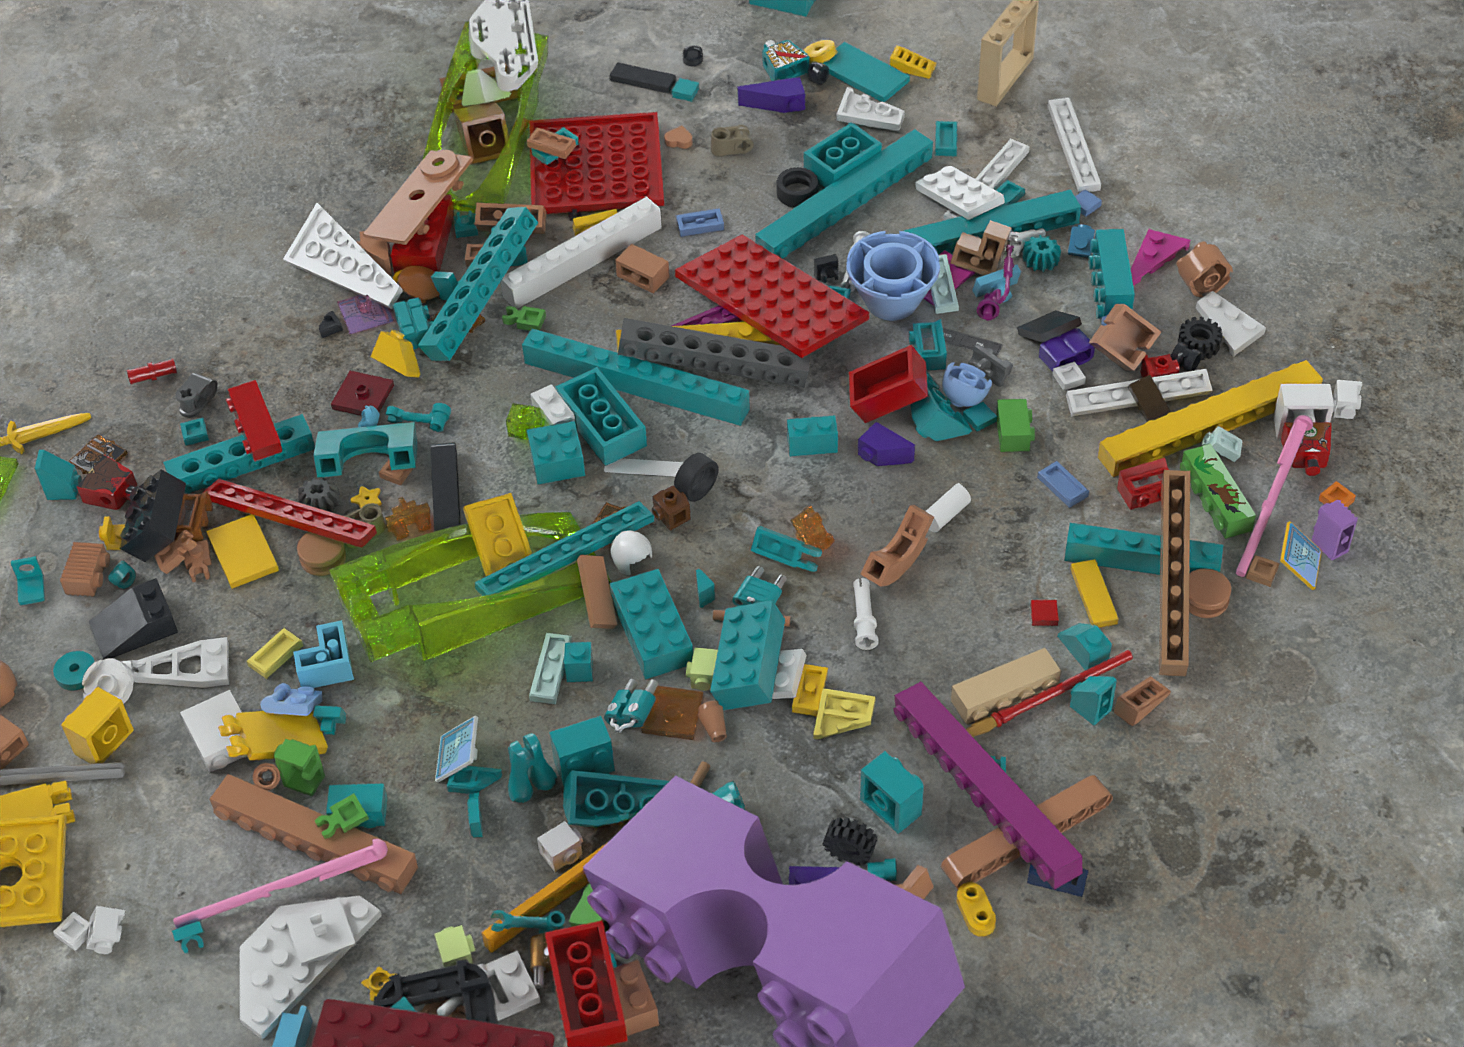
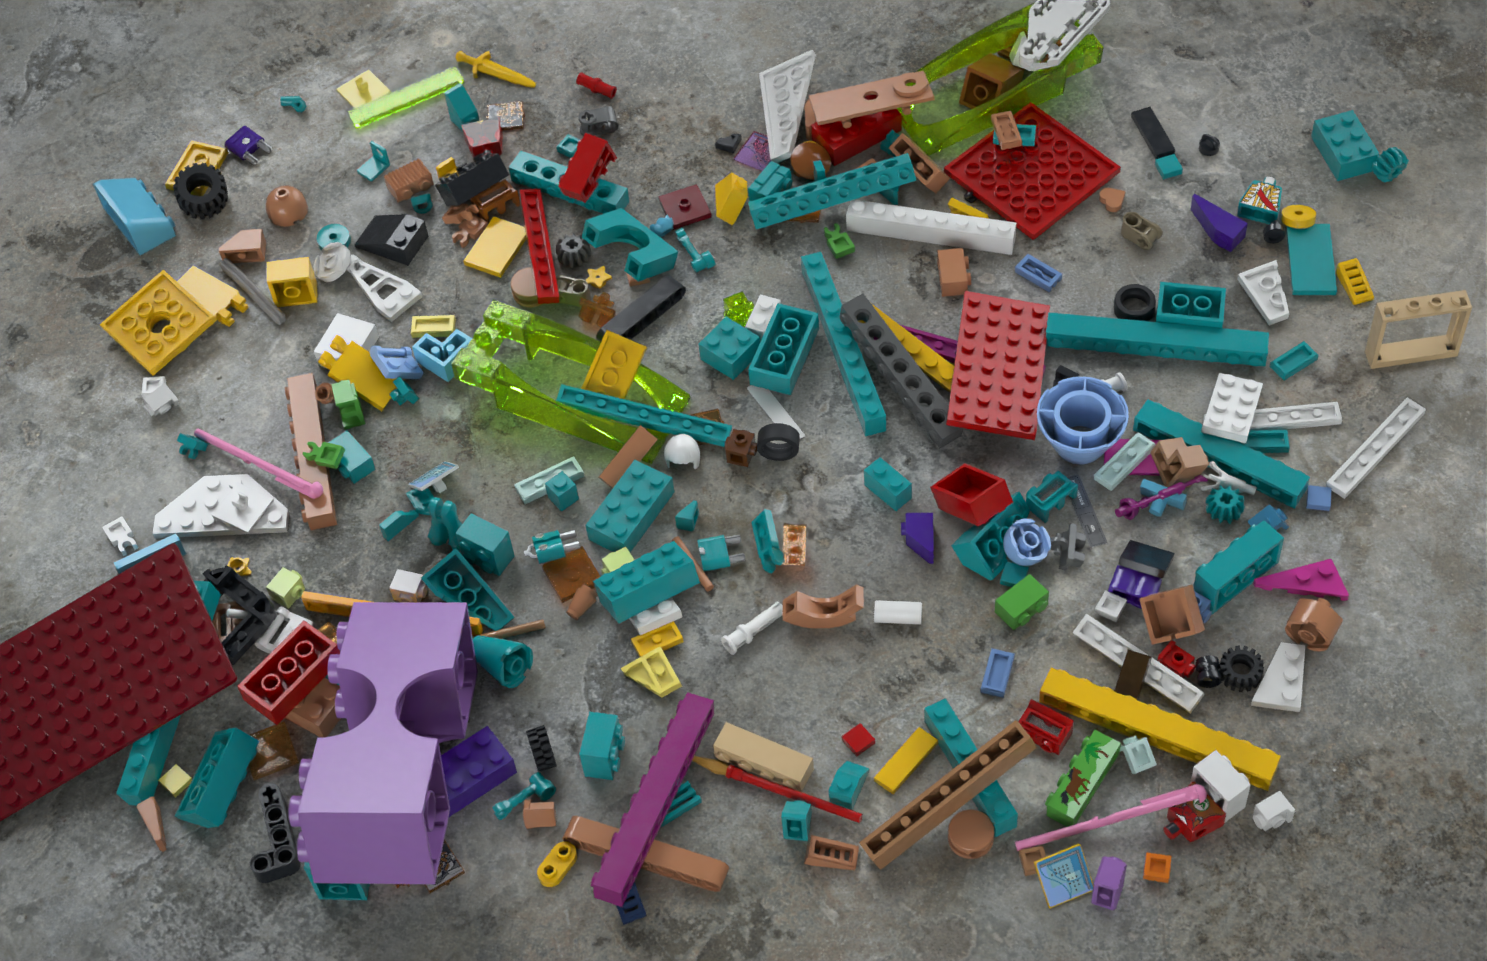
camera: 55 degrees right, 5 degrees up
teal brick [490,910,565,940] -> none

